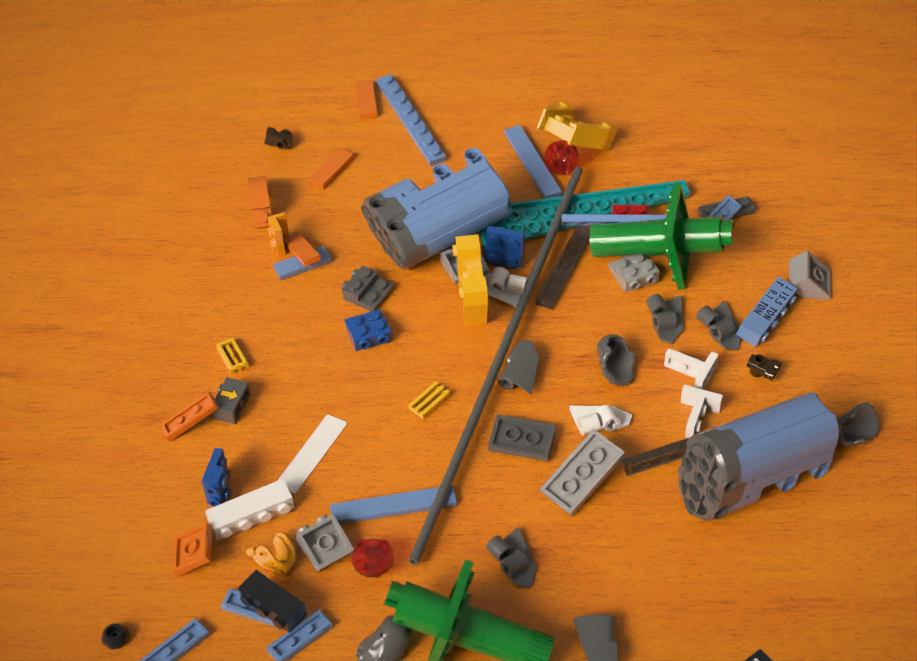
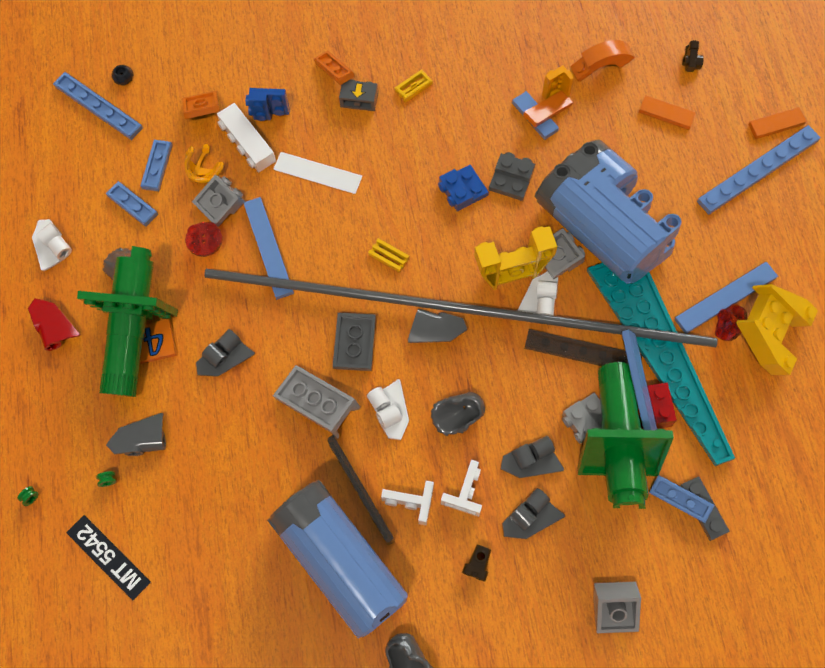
camera: 80 degrees right, 20 degrees up
black brick [238,570,307,633] -> none
blue plate [485,226,524,269] -> none
medium blue brick [736,276,798,347] -> none

